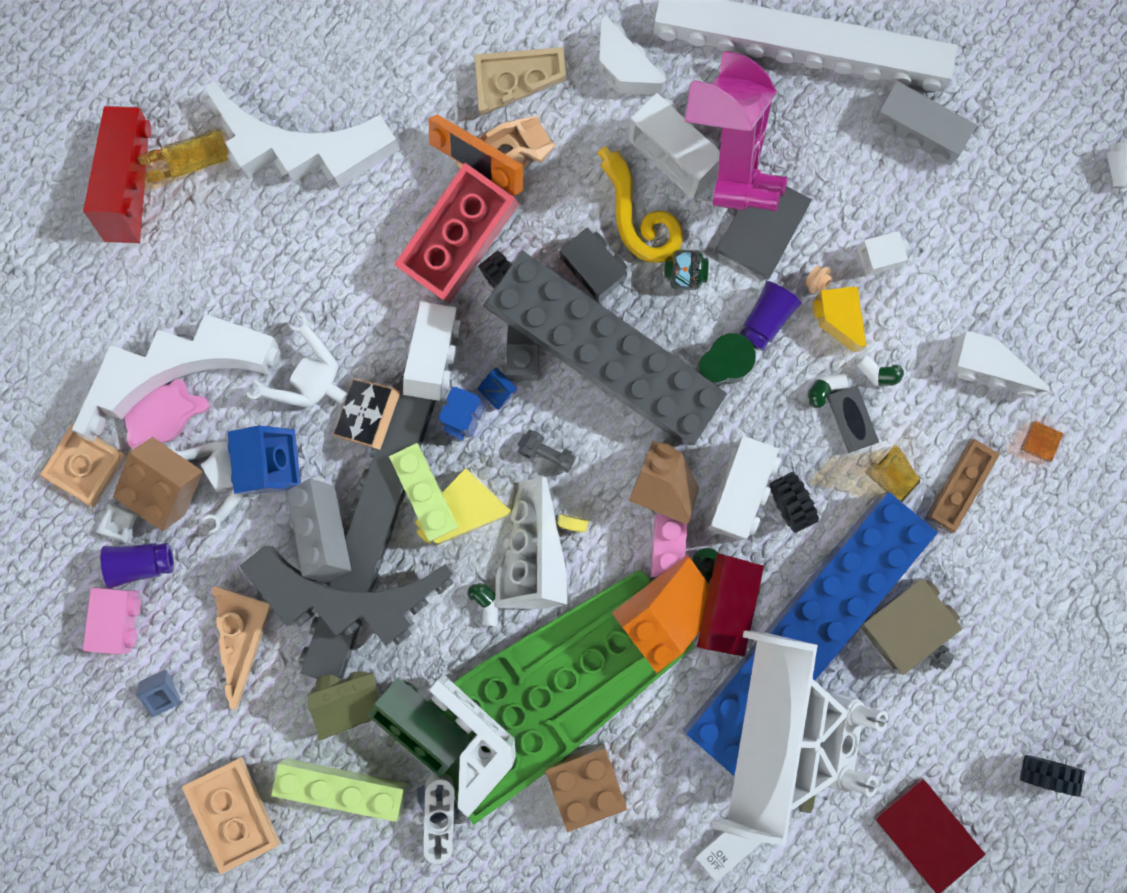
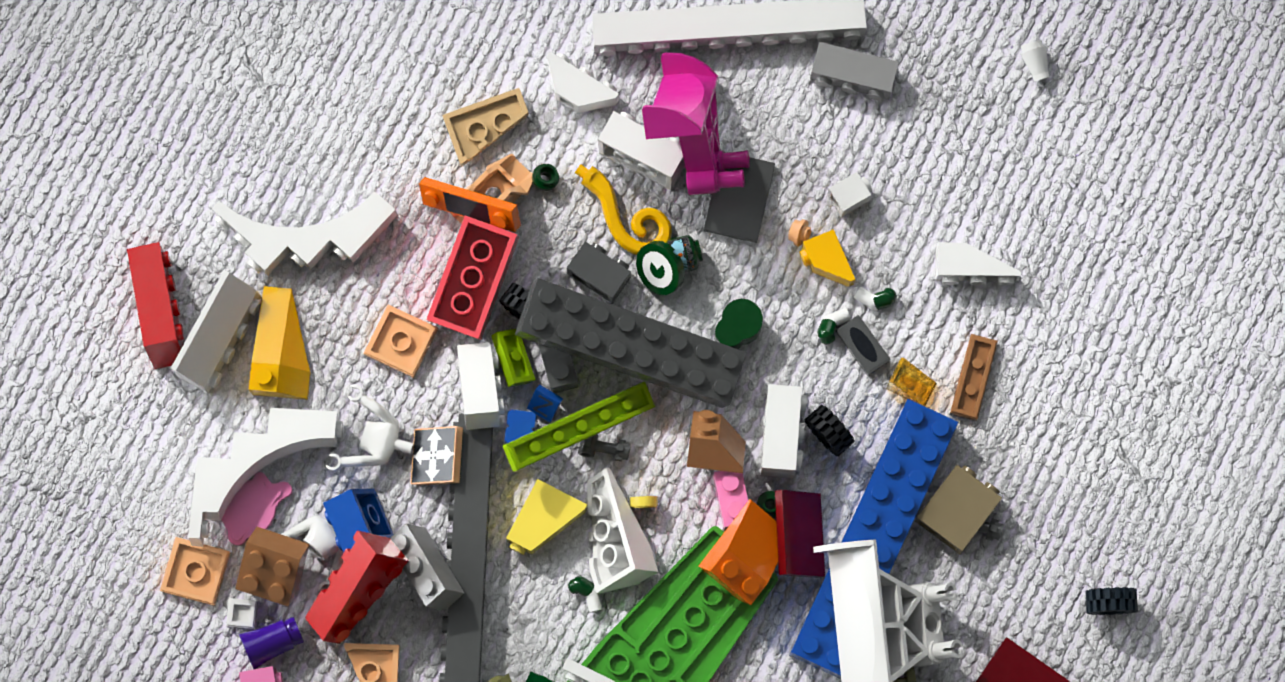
camera: 20 degrees left, 5 degrees down
clear yellow hinge [138,128,229,183] -> none
dark grey arch [240,546,456,646] -> none
yellowish green plate [389,443,459,542] -> none
dark purple plant [739,281,802,352] -> none
clear orange tile [1020,421,1064,462] -> none
none -> white slope [171,270,262,393]
none -> yellow wedge [249,286,311,400]
none -> red wedge [305,530,409,644]
none -> light nougat tile [363,305,438,378]
none -> lime plate [491,329,536,387]
none -> lime tile [502,381,655,472]
none -> dark green plate [532,164,559,191]
none -> dark green tile [636,241,685,295]

